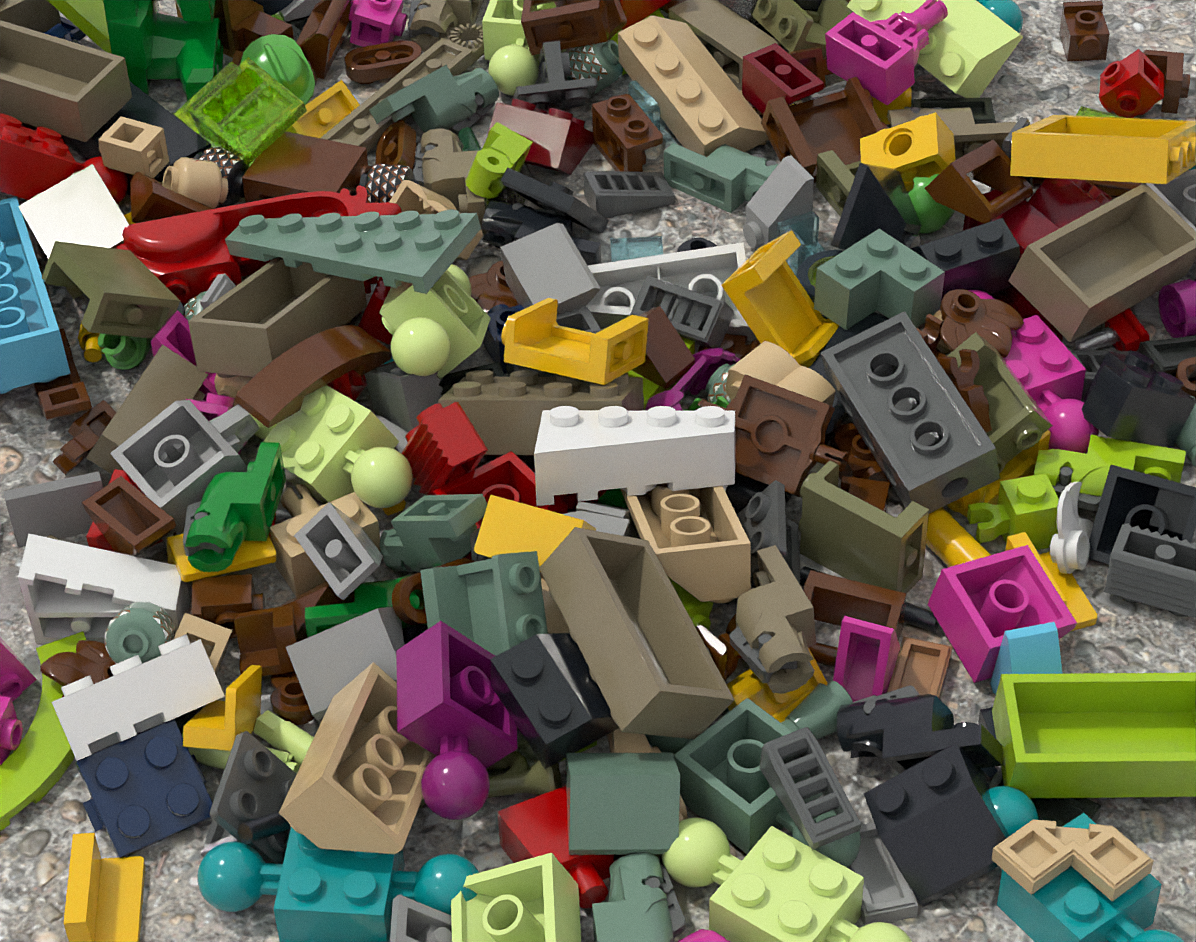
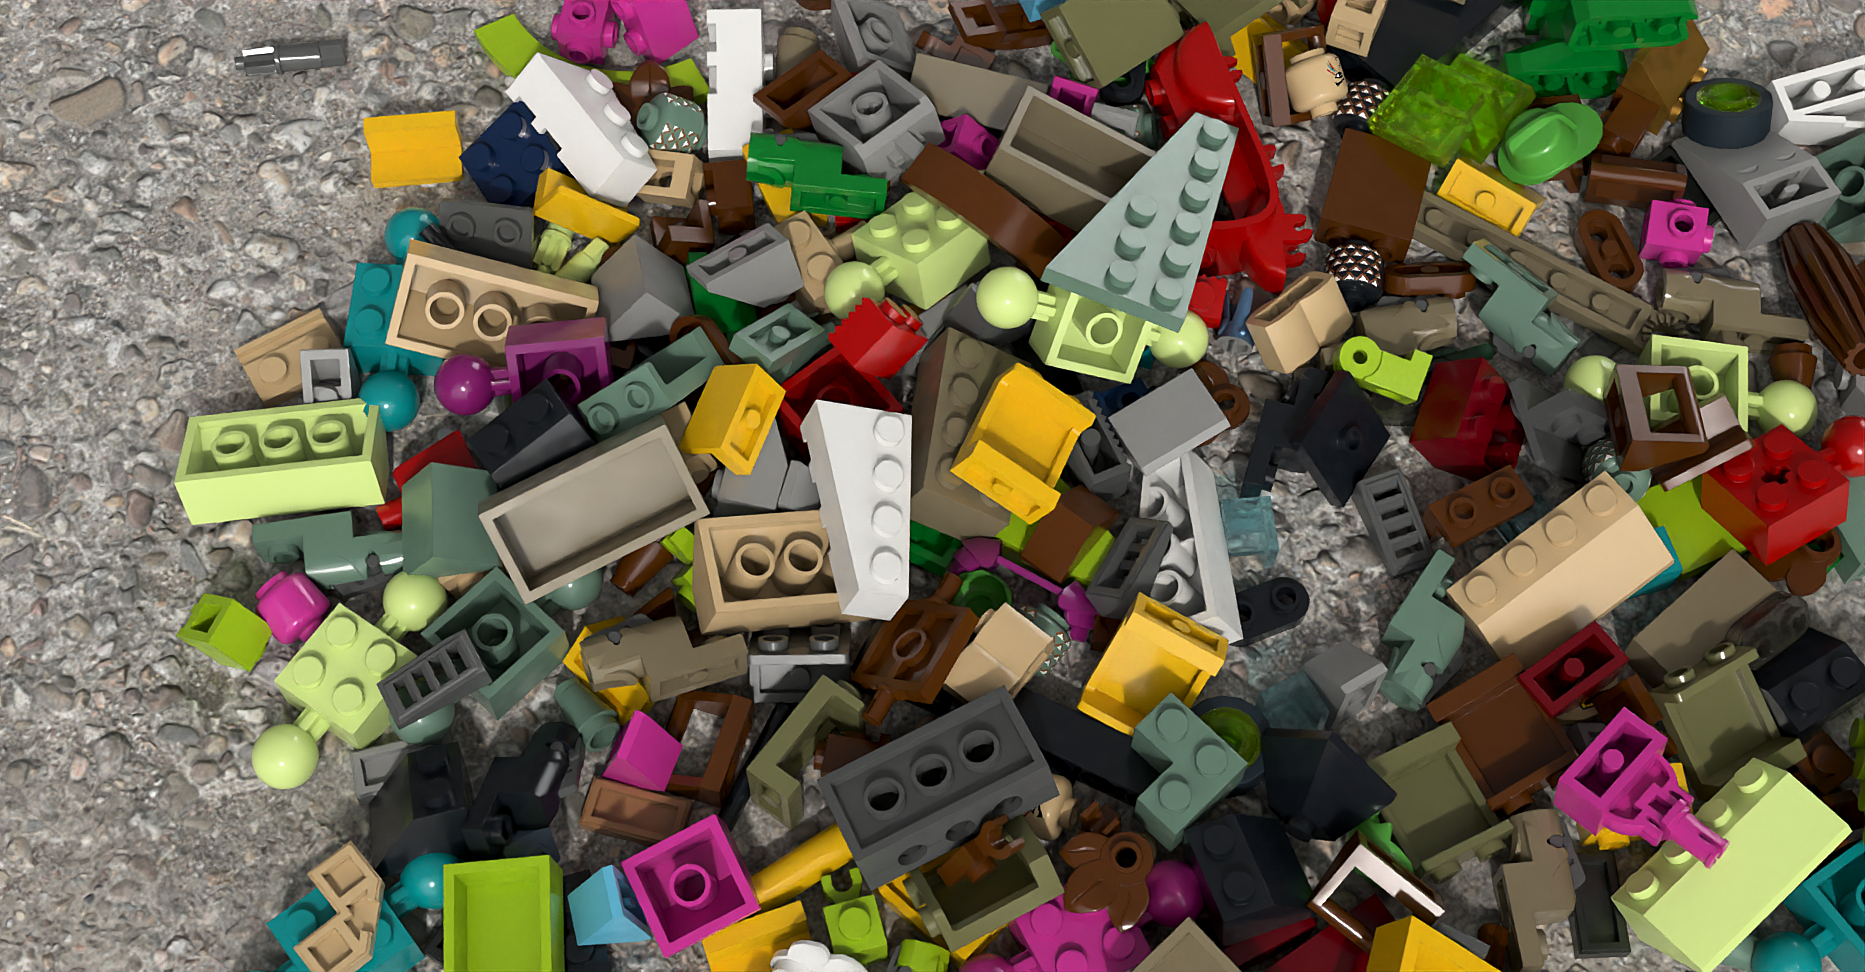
camera: 85 degrees right, 20 degrees up
yellow brick [860,112,956,191] -> none

